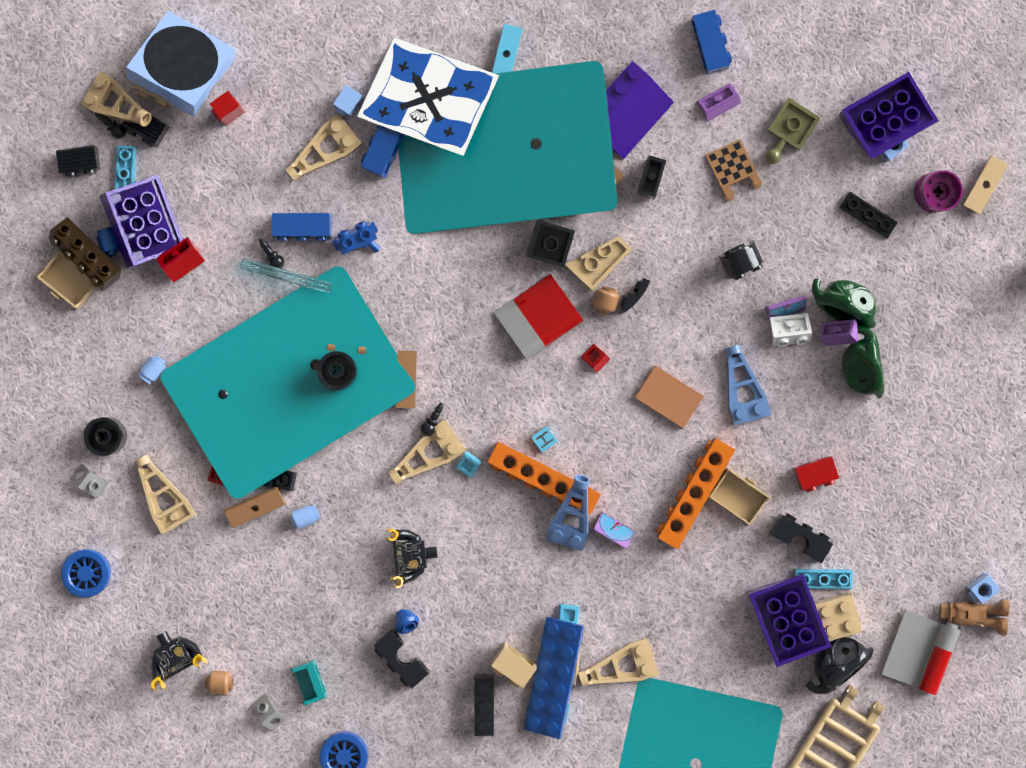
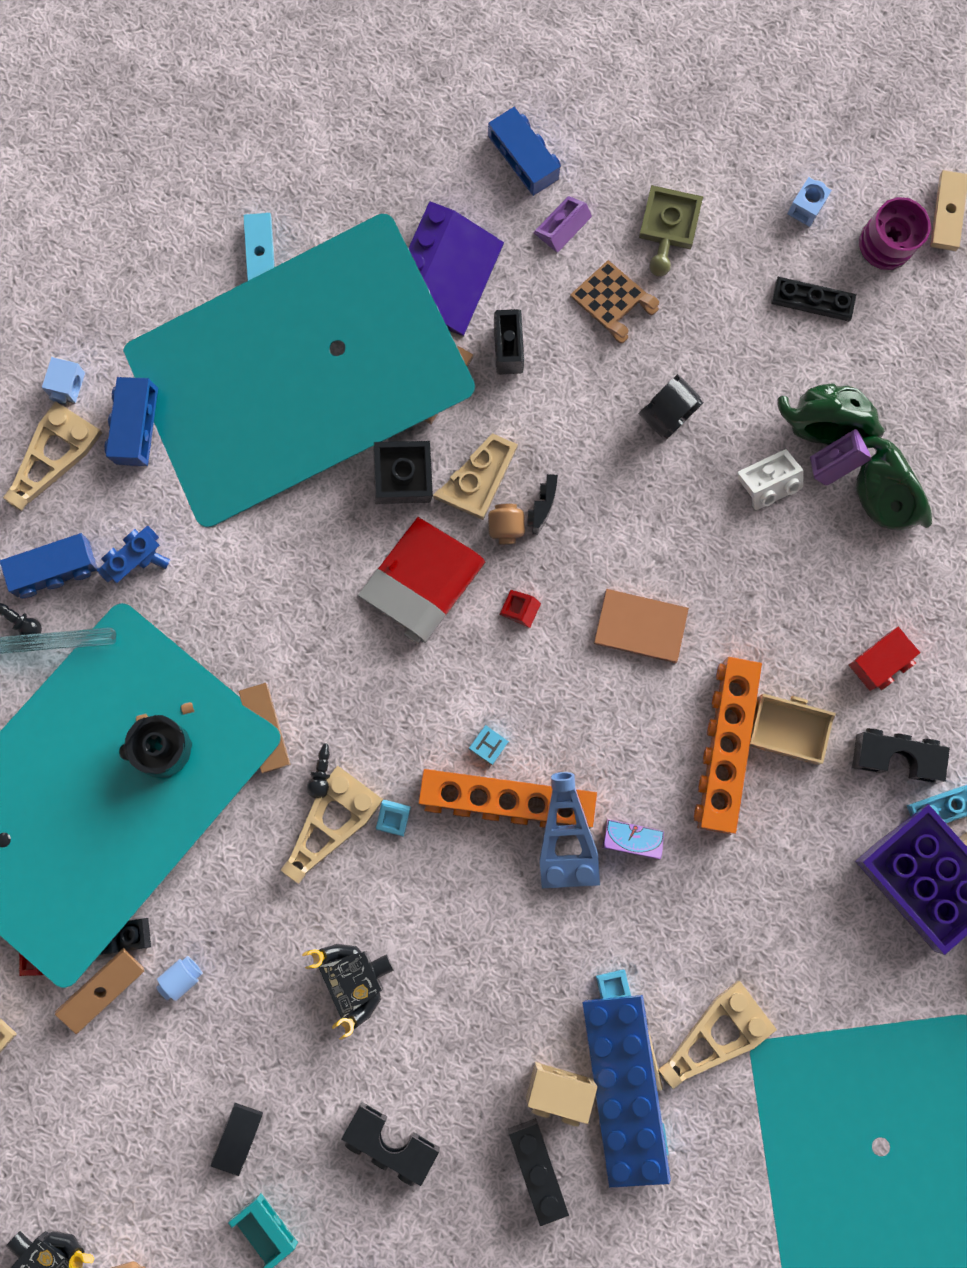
camera: 20 degrees left, 10 degrees down
sticker [357,38,499,156] -> none
blue cone [394,609,419,634] -> none
medium blue plate [725,344,771,425] -> none
slope [766,296,806,320] -> none
dark purple slope [839,72,939,160] -> none
none -> black slope [210,1103,263,1176]

